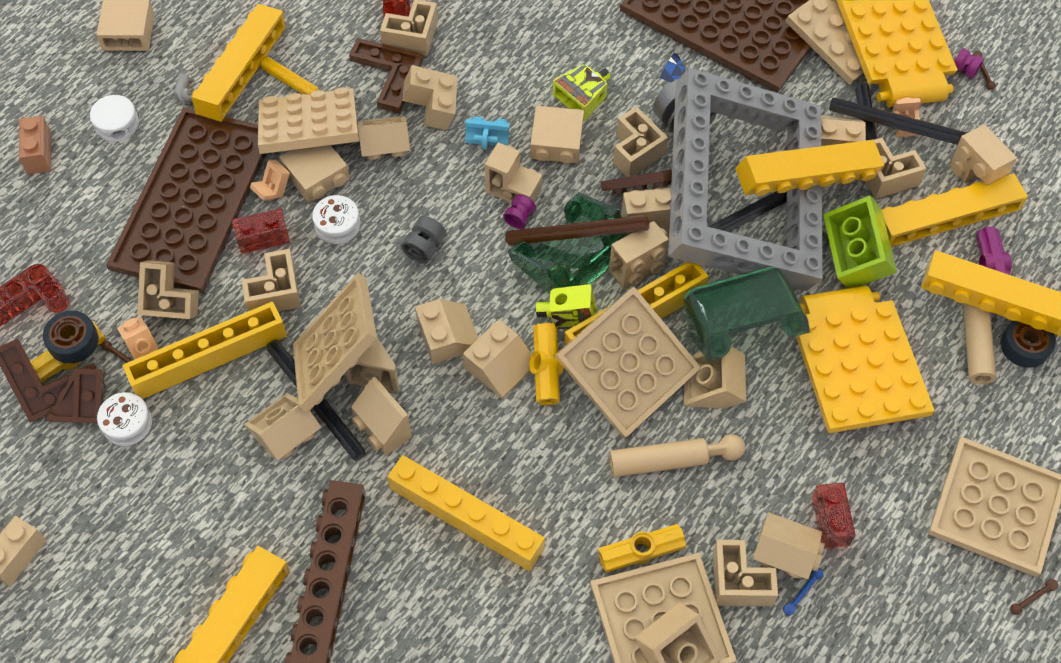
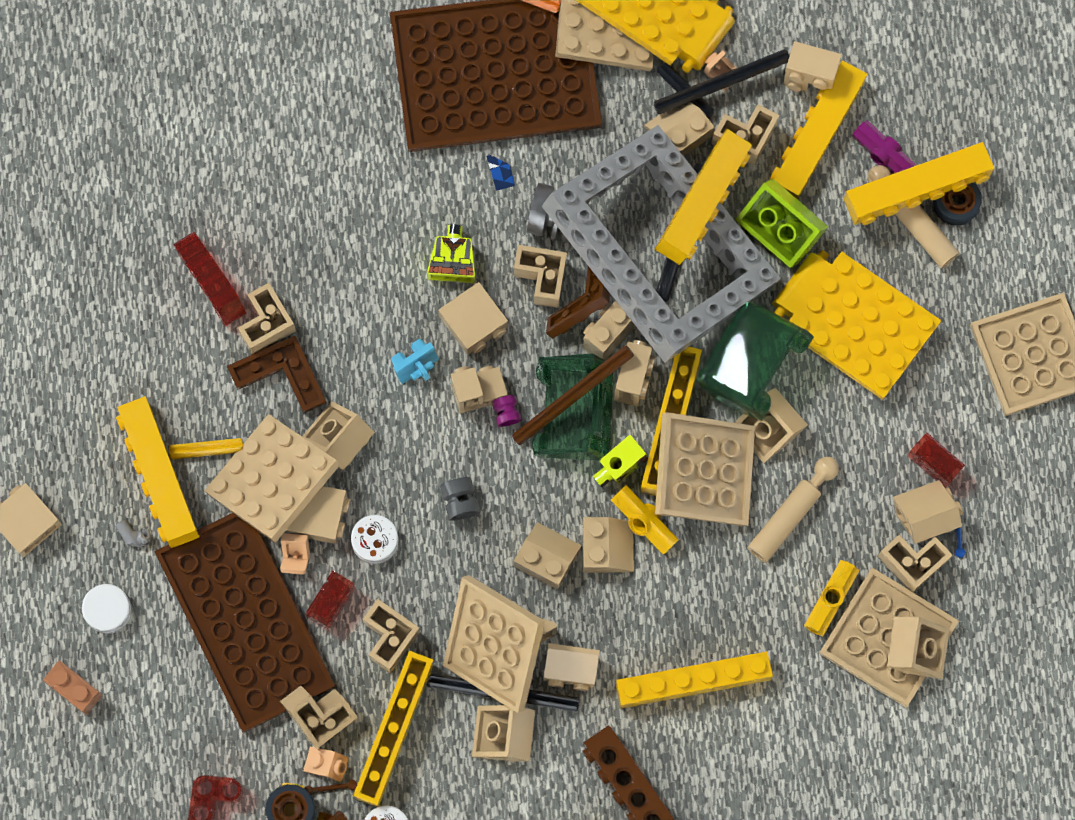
camera: 45 degrees left, 15 degrees up
tan brick [402,65,457,130] -> none

